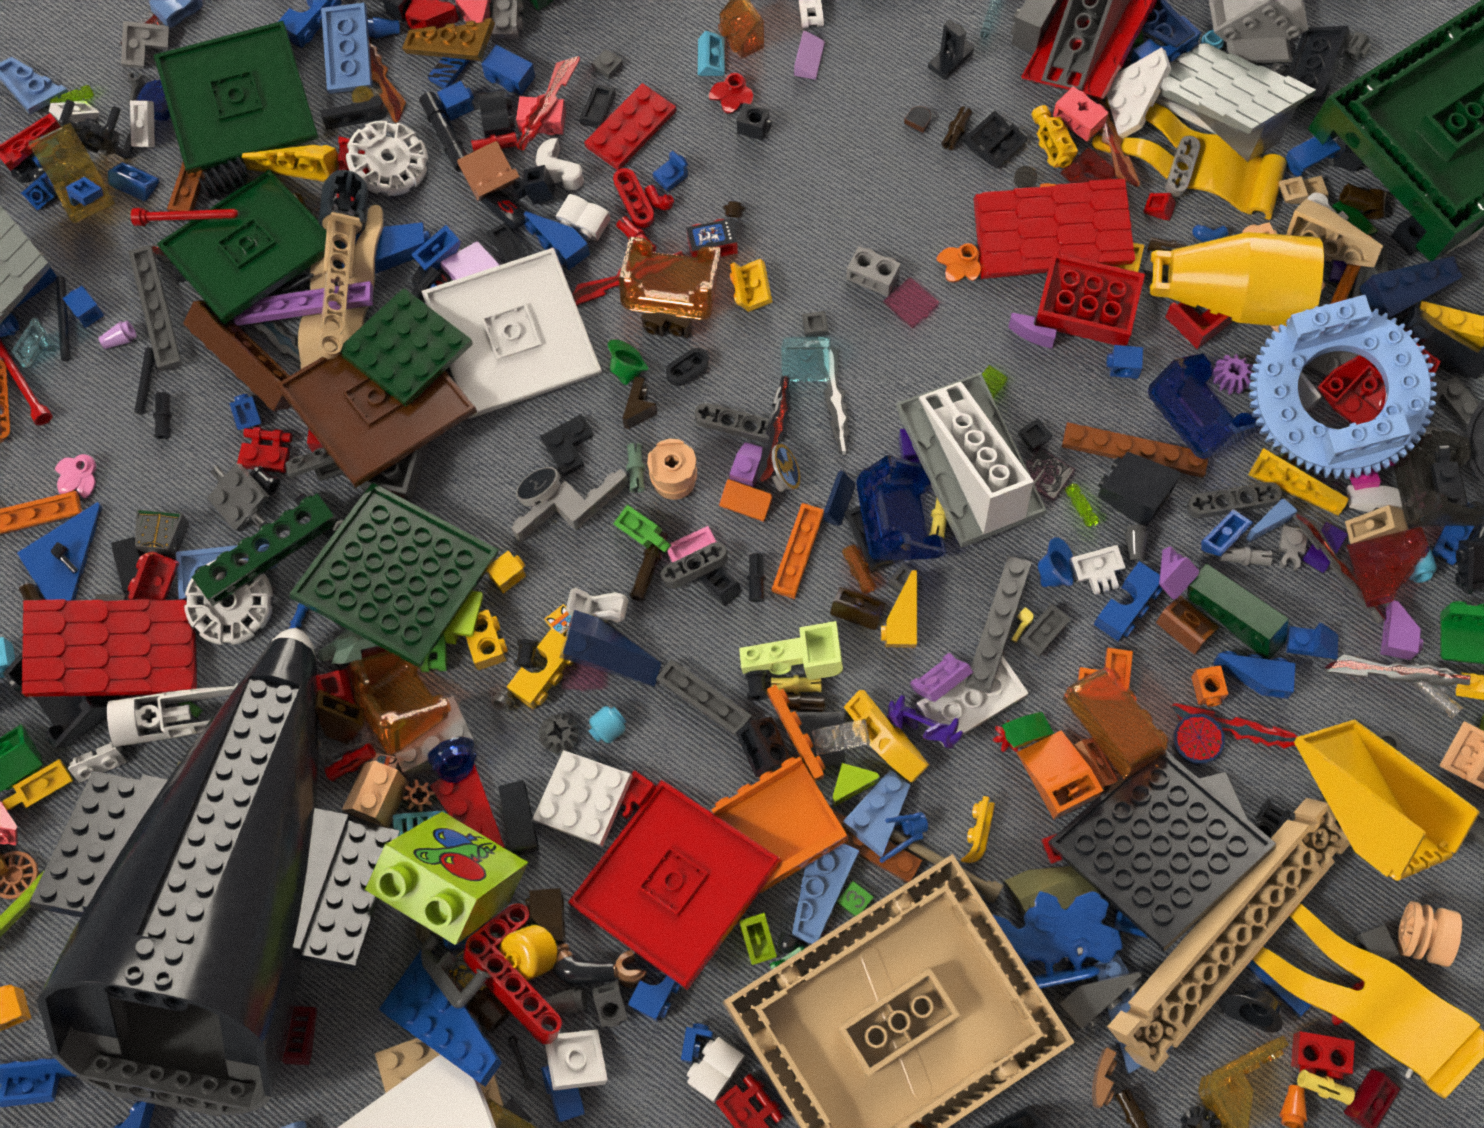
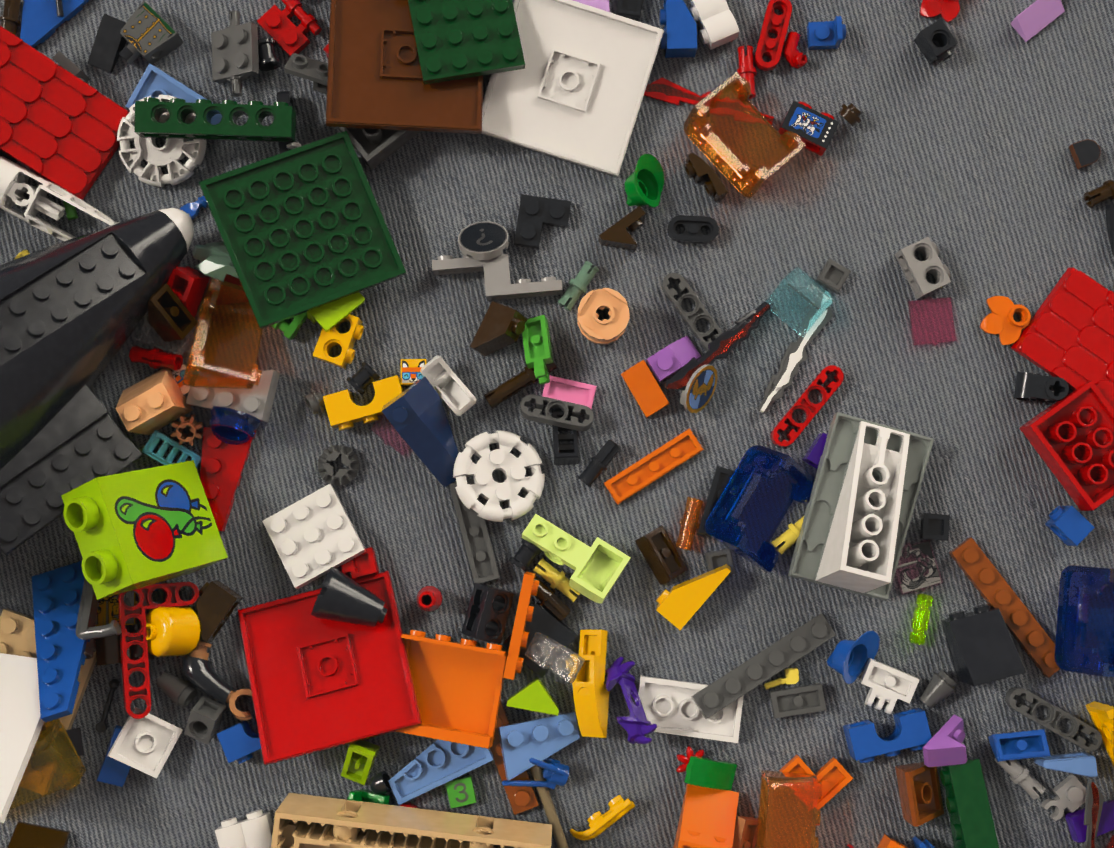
camera: 35 degrees right, 15 degrees up
red bracket [128,551,180,601] -> none
yellow brick [486,551,526,594] -> none
black beam [498,780,539,856] -> none
medium azure head [589,706,627,744] -> none
blue bracket [681,1024,714,1064] -> none
yellow bracket [730,259,772,312] -> none
dark blue slope [823,470,855,526] -> none
medium lavender plate [910,653,973,702] -> none
clear neon green tile [982,365,1008,398] -> none
medium lavender slope [1008,313,1057,348] -> none
none -> black cone [311,567,388,627]
none -> red cone [417,586,442,612]
none -> white plate [453,430,545,522]
none -> dark brown slope [470,301,527,357]
none -> red beam [771,365,844,447]
none -> black piece [1014,372,1069,403]

